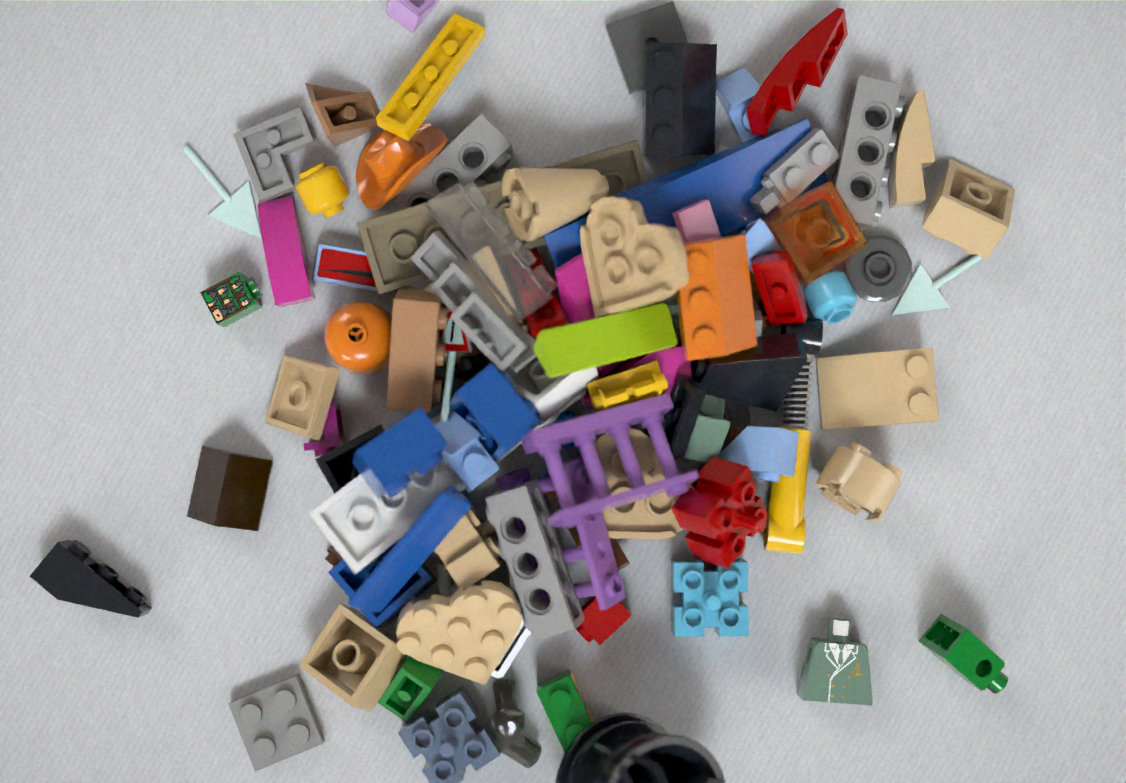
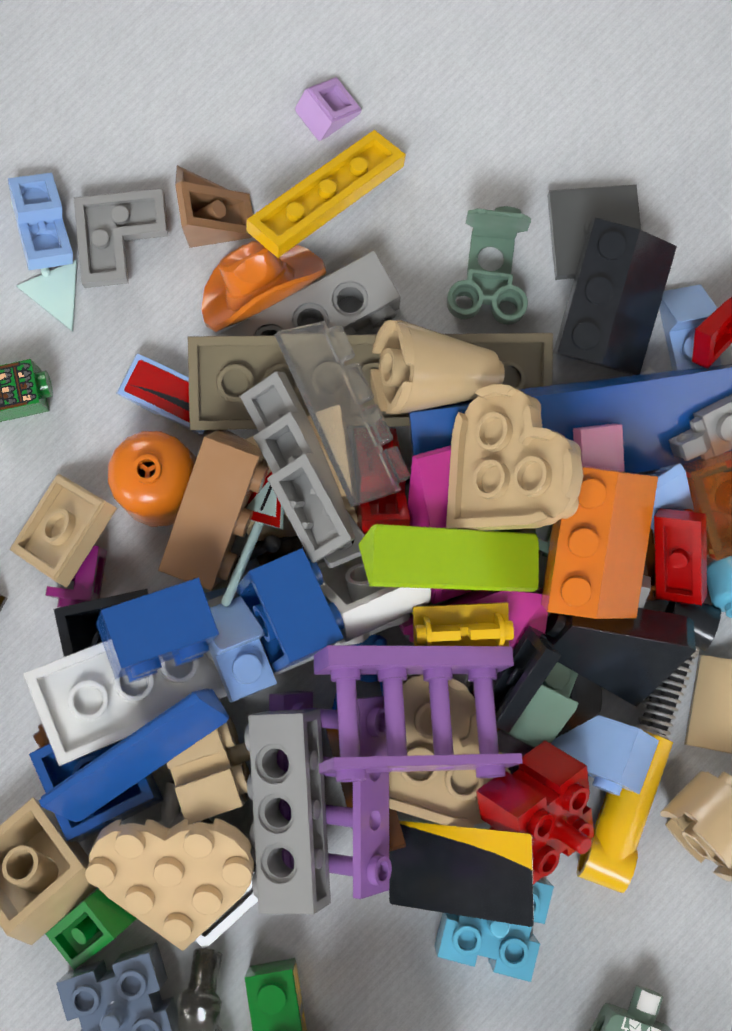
camera: 15 degrees right, 5 degrees down
dark pink slope [257,196,316,308] -> none
yellow head [295,162,350,218] -> none
red brick [576,596,632,645] -> none
none -> light blue slope [8,173,73,270]
none -> black sticker [389,820,534,927]
none -> sand green piece [447,206,531,325]

